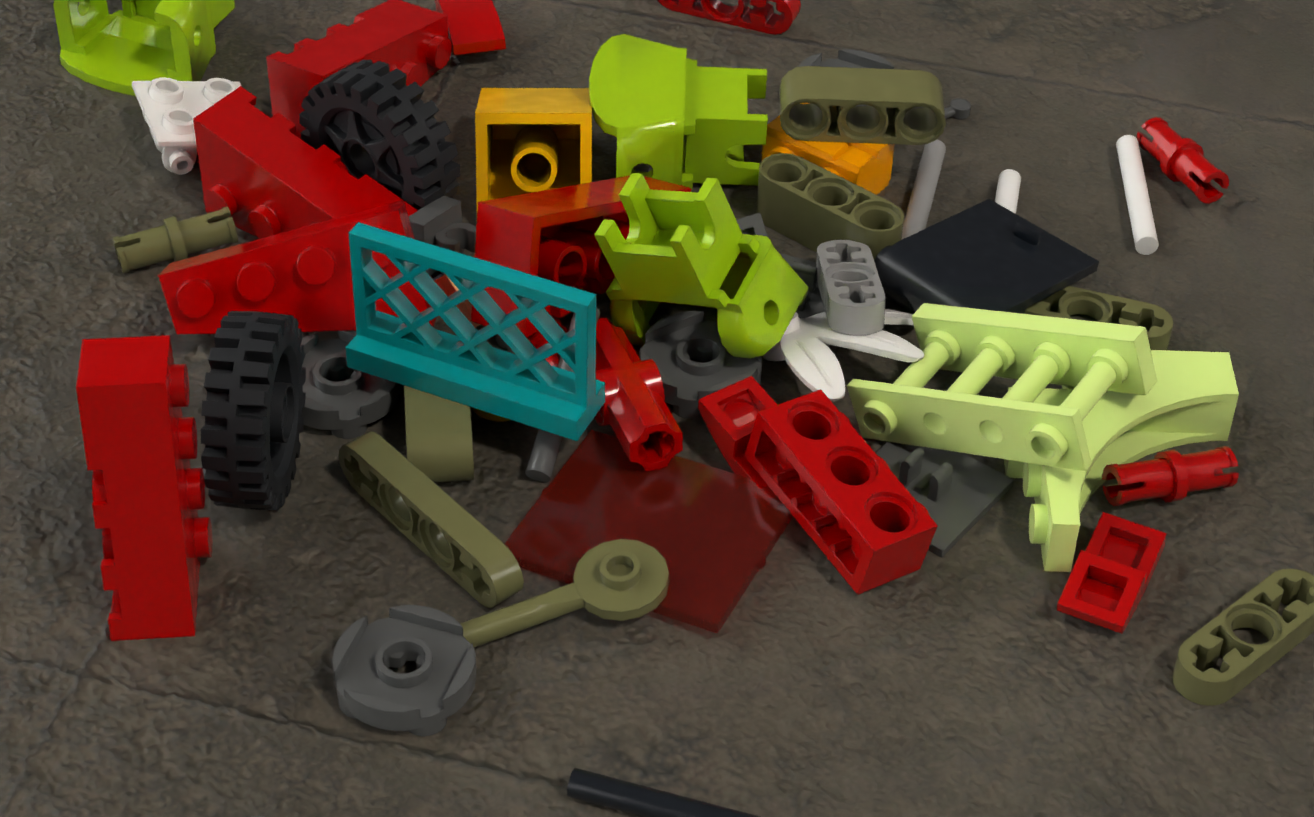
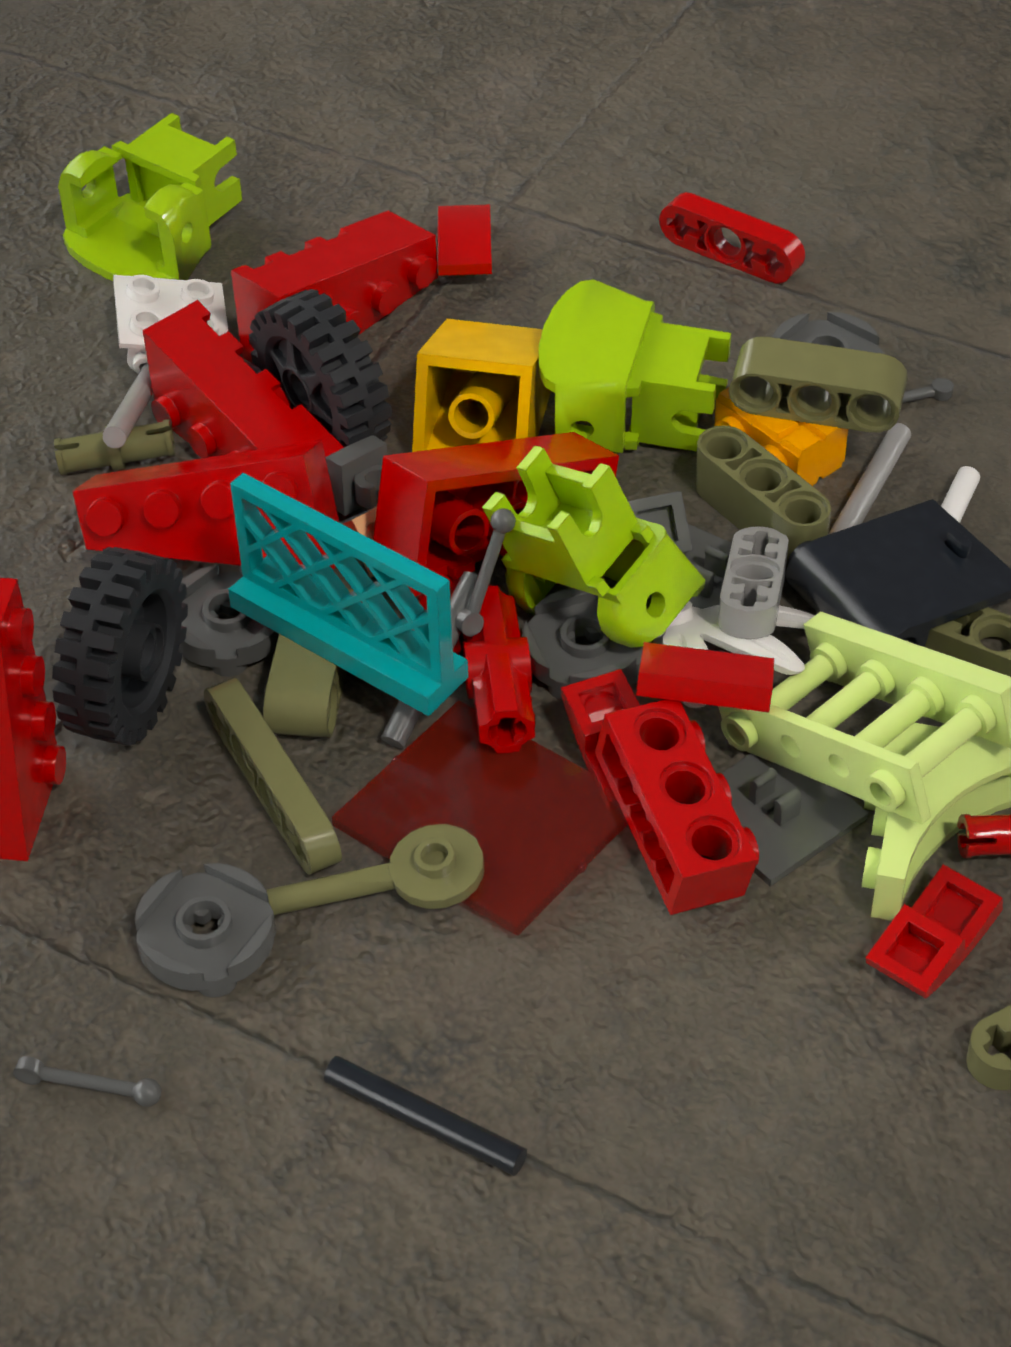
camera: 15 degrees right, 5 degrees up
none -> light grey bar [103,364,153,448]
none -> dark grey hinge [455,508,516,636]
none -> red tile [636,642,774,712]

